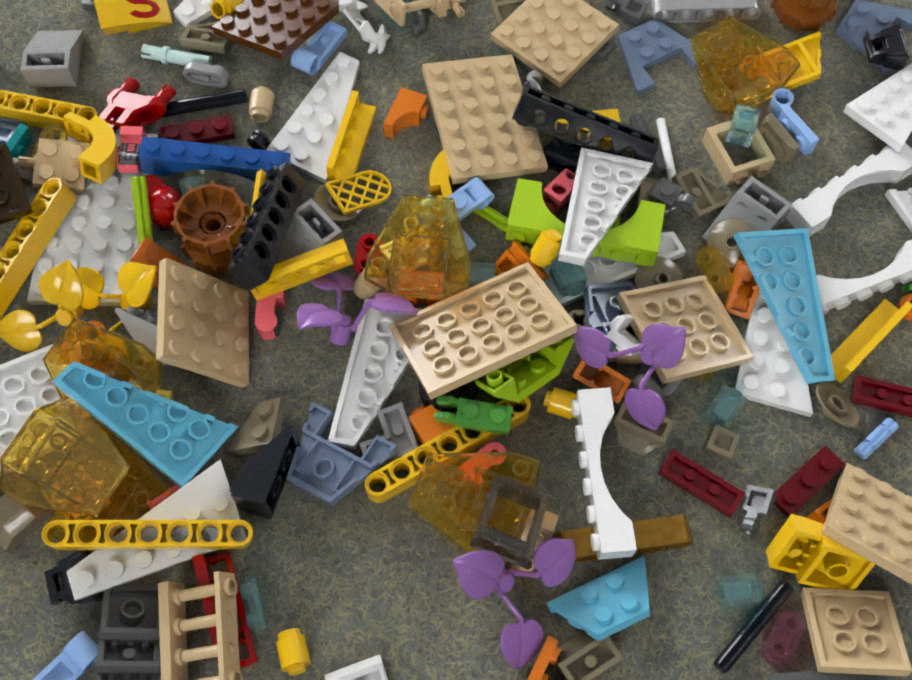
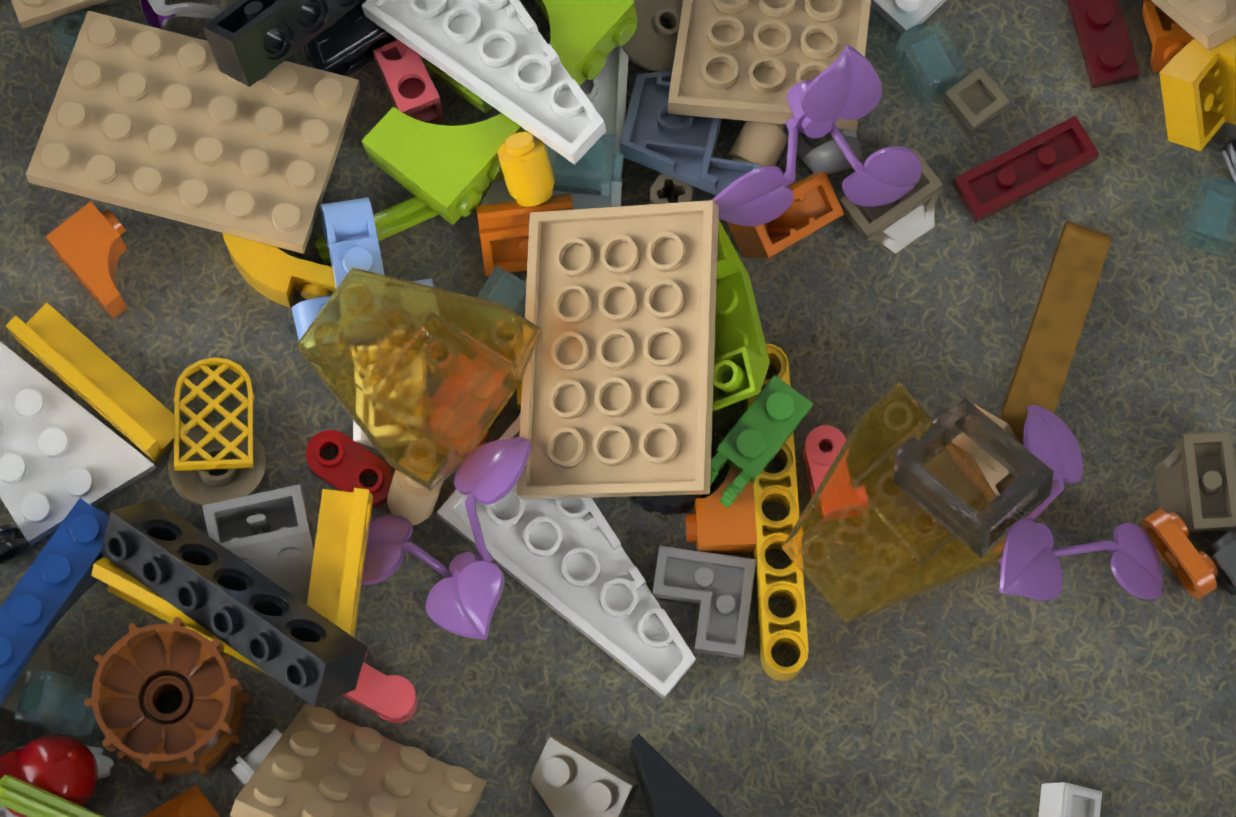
camera: 65 degrees left, 10 degrees up
sand blue wing [286,402,399,507] -> none
yellow brick [543,387,577,420] -> none
medium azure wing [547,556,650,641] -> none
white arch [571,387,637,560] -> none
white bracket [606,314,641,356] -> none
plate [740,485,777,538] -> none

